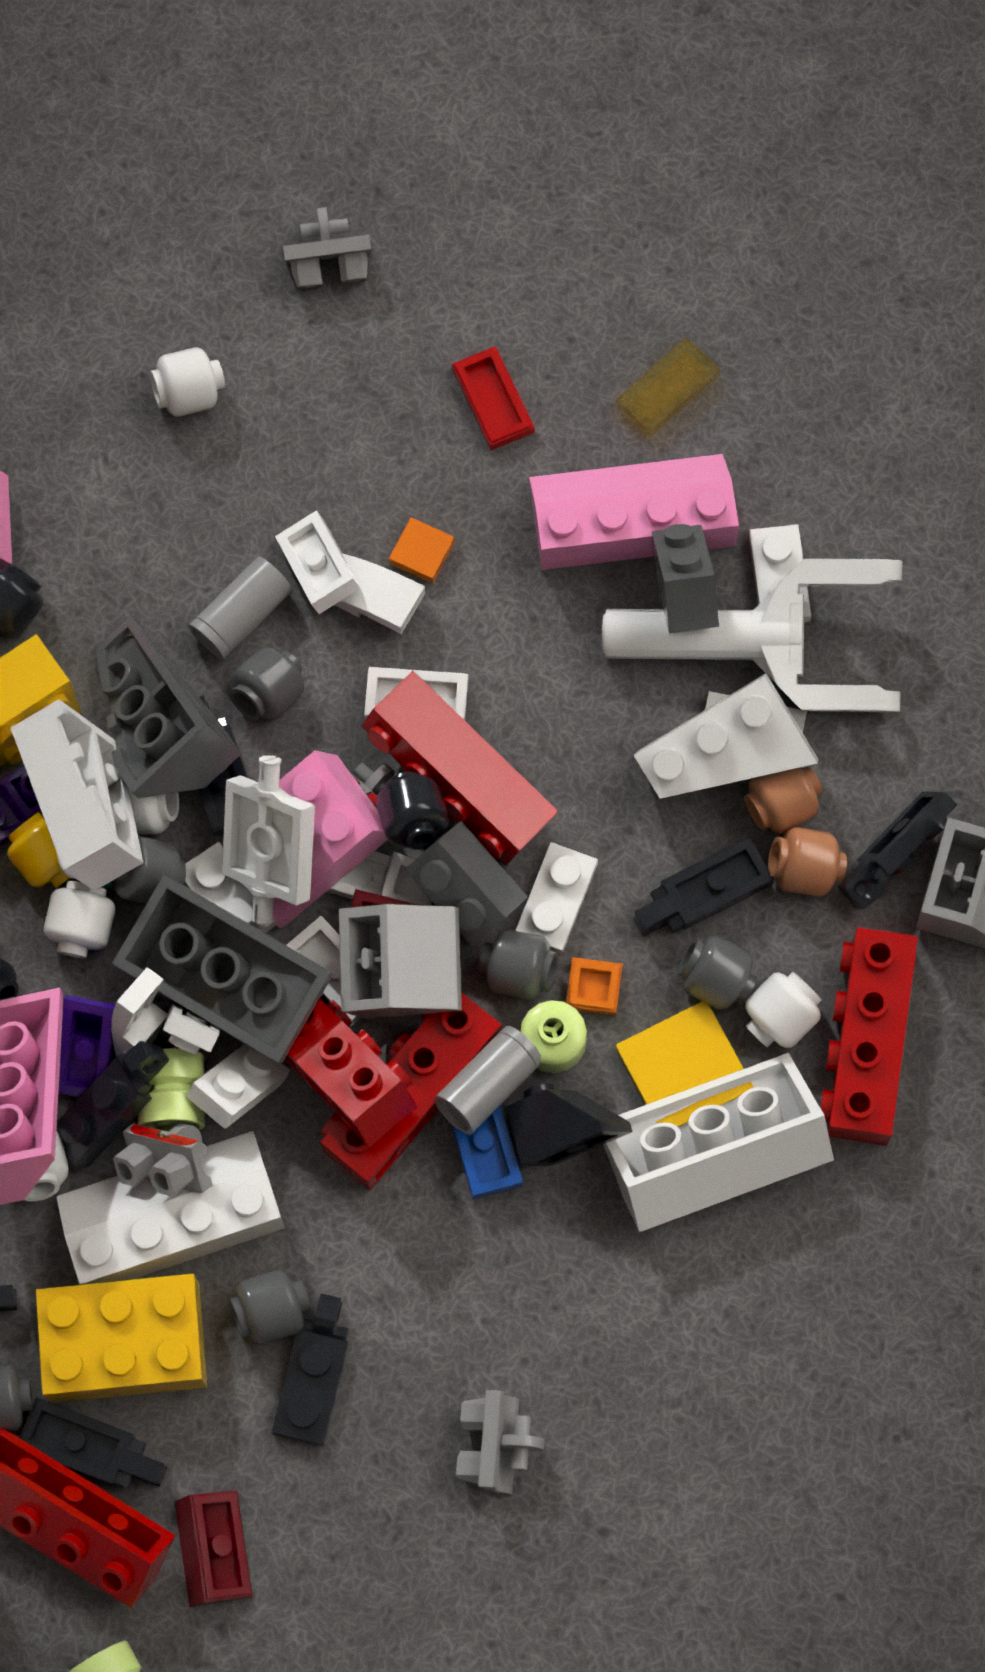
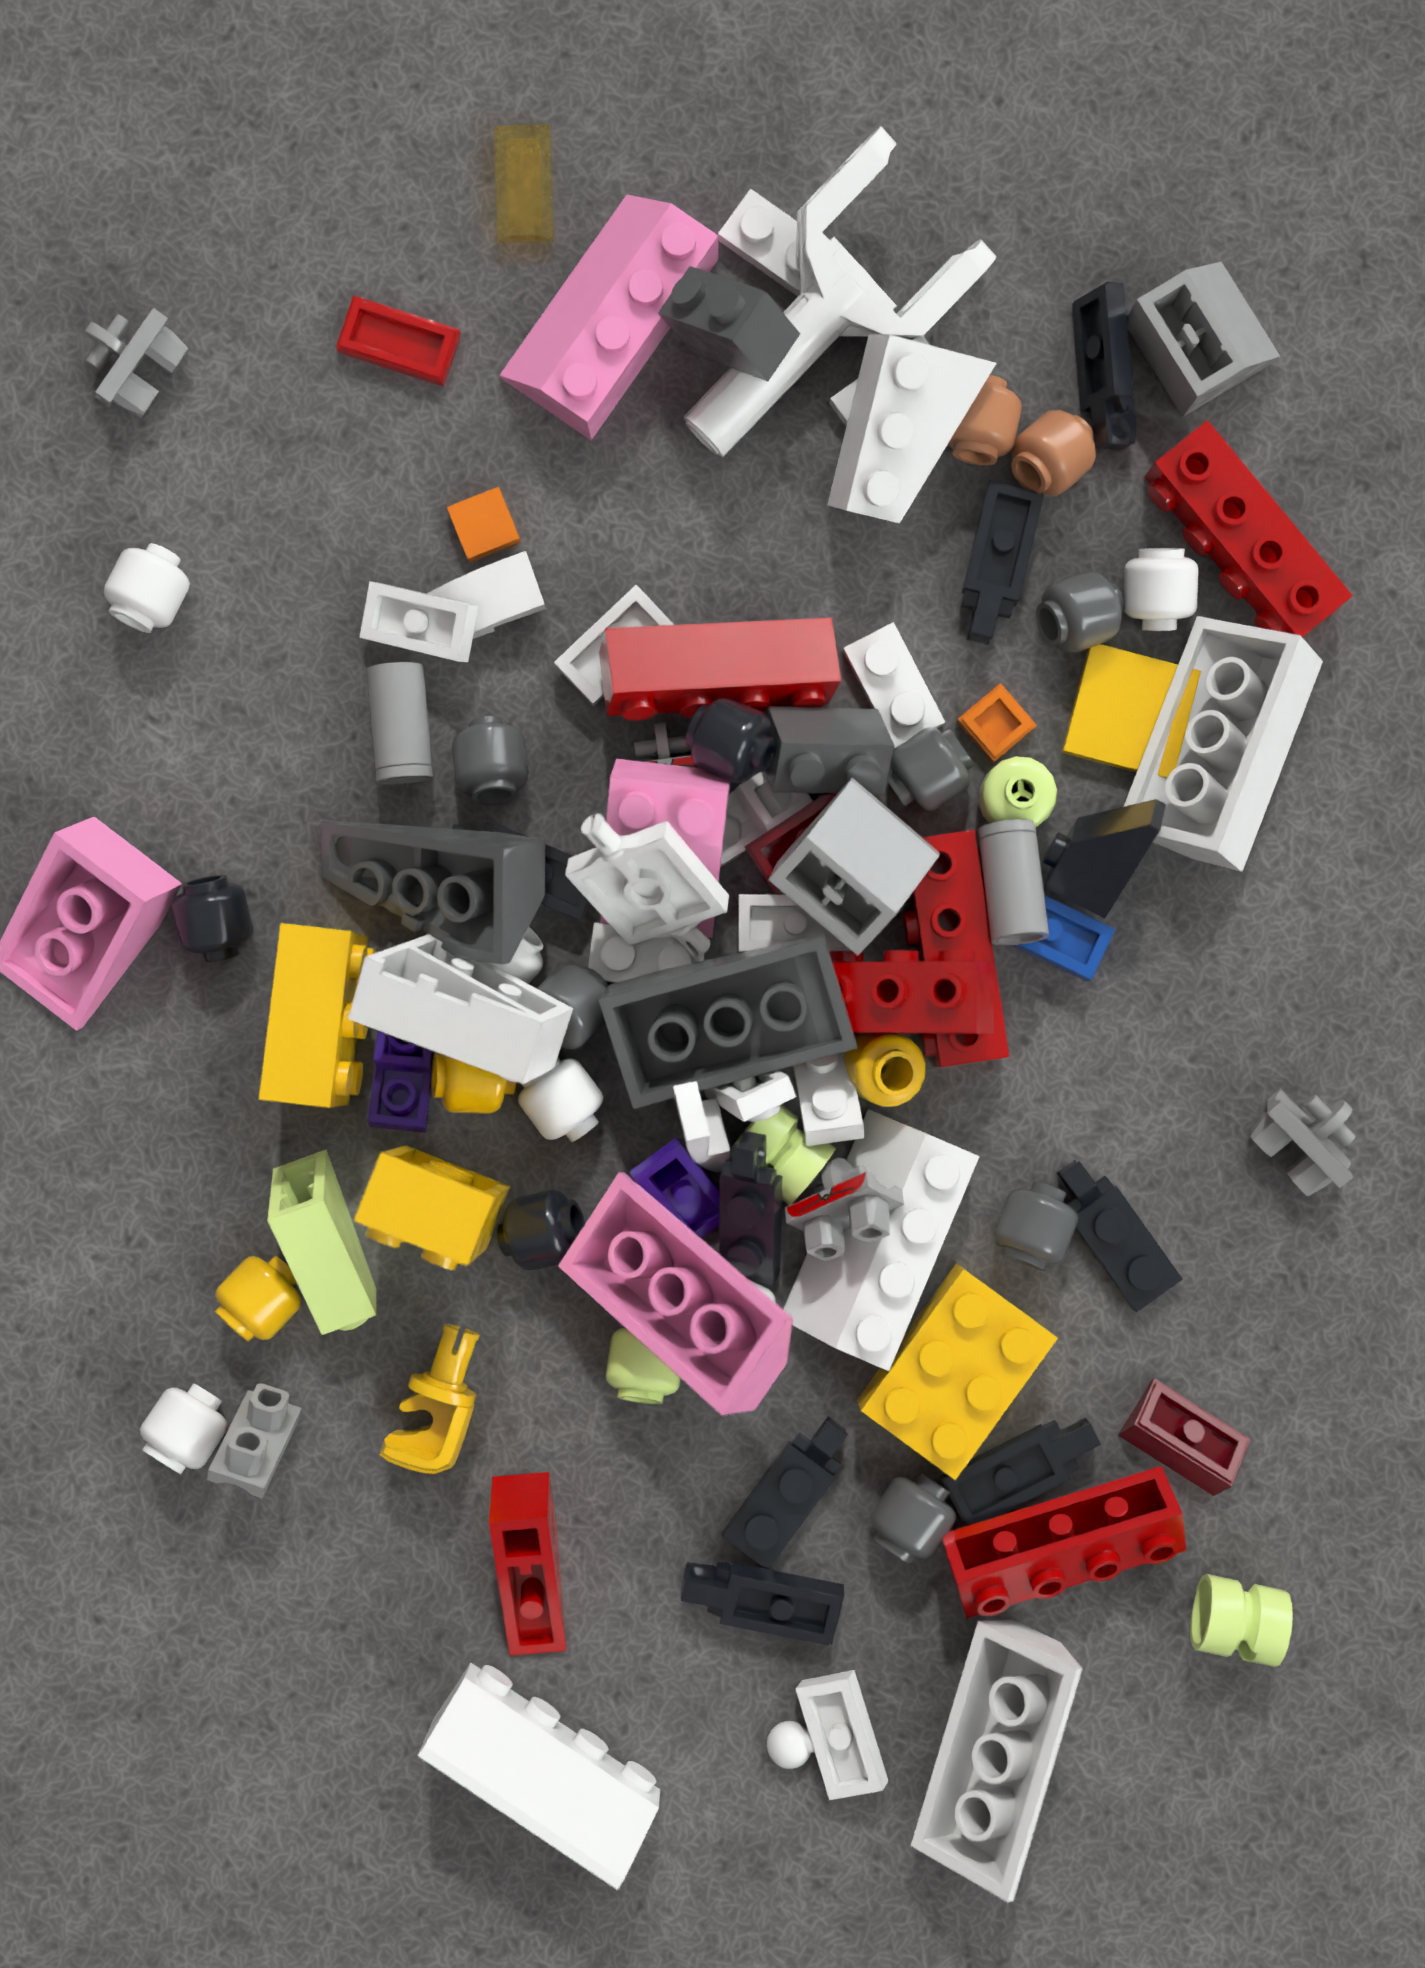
camera: 50 degrees left, 15 degrees up
none -> yellow head [843,1033,925,1107]

